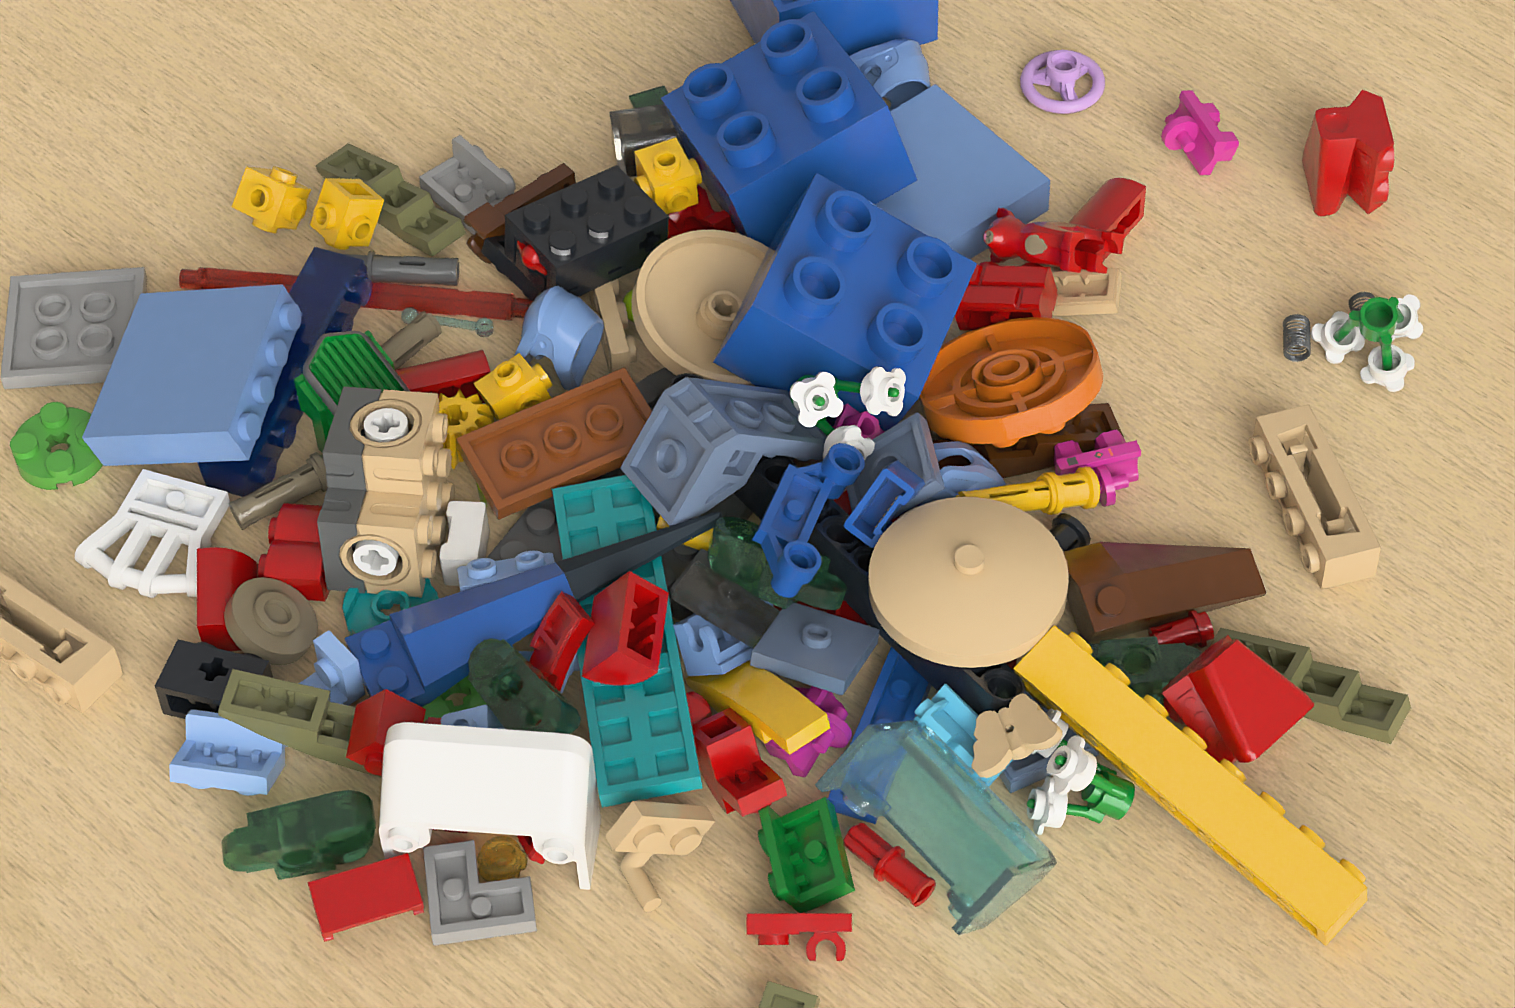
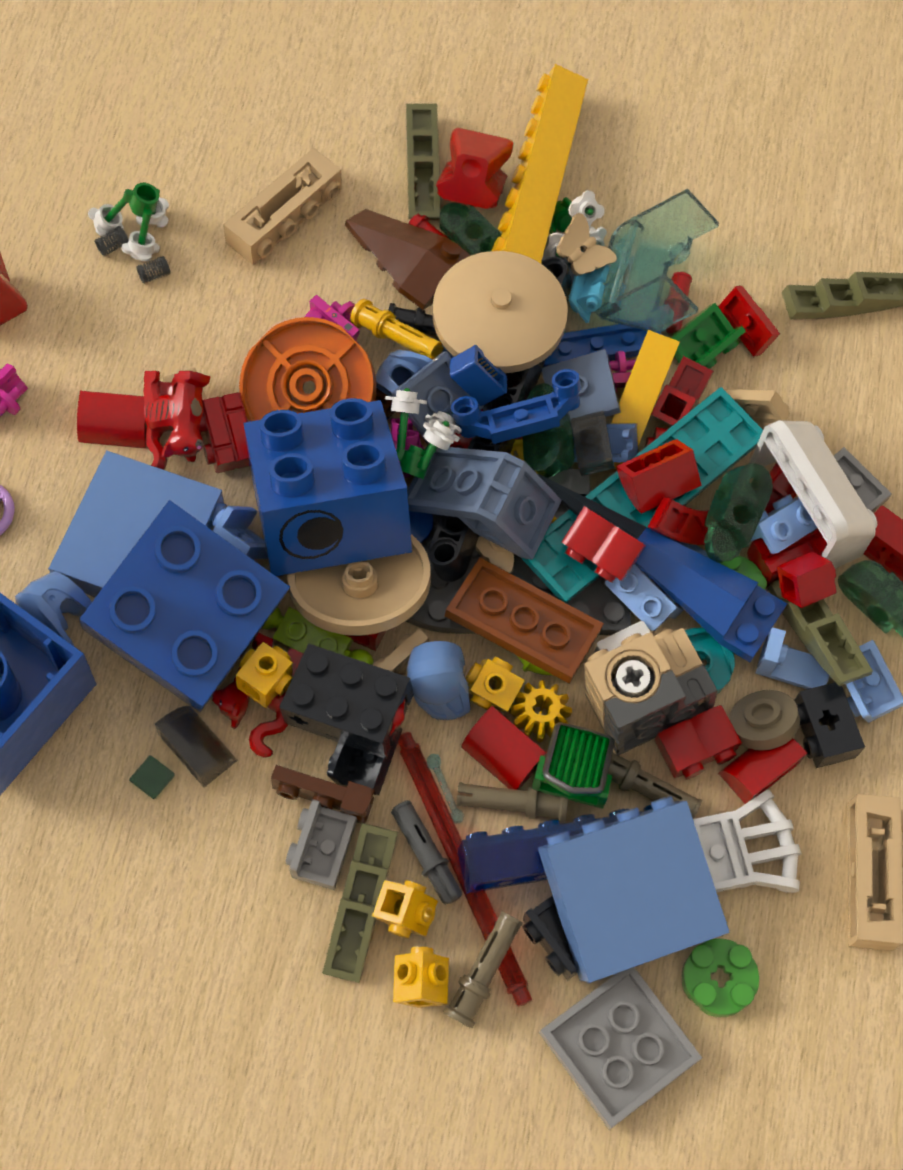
camera: 130 degrees left, 15 degrees up
none -> dark tan pin [442,911,523,1028]
none -> red brick [562,506,646,583]

